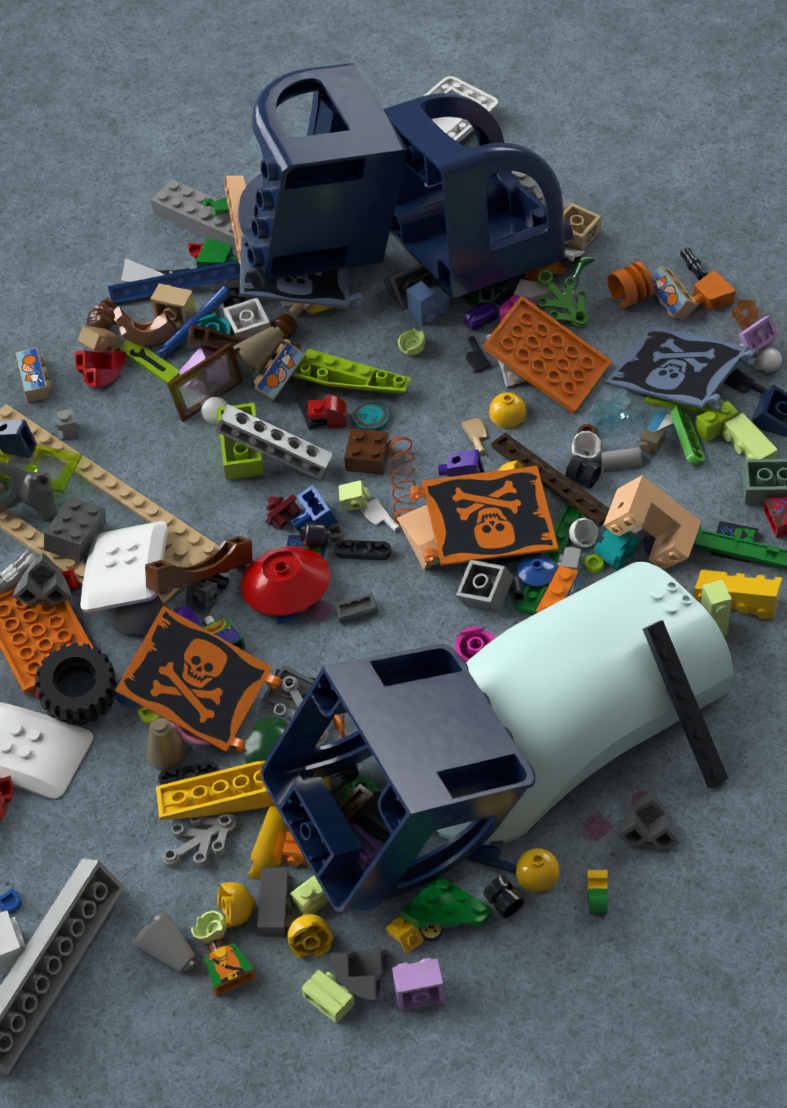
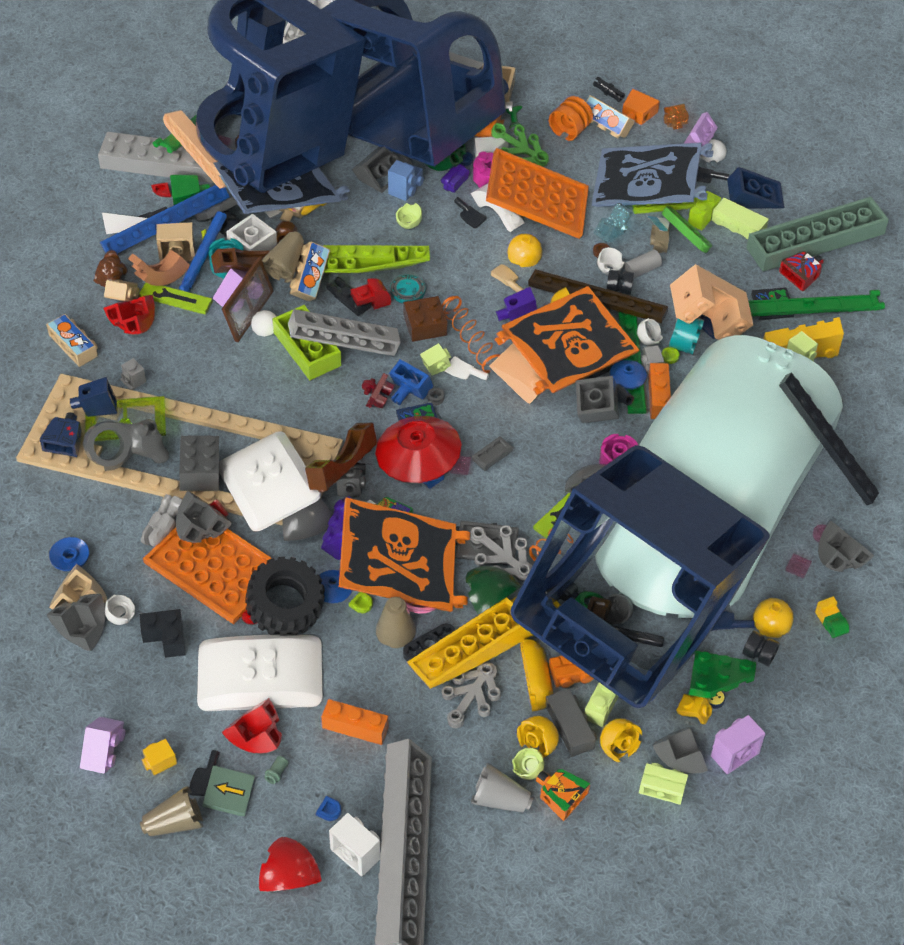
camera: 30 degrees left, 0 degrees up
black head [300,521,329,548] -> none
black beam [334,540,392,560] -> none
none -> orange brick [321,699,389,745]

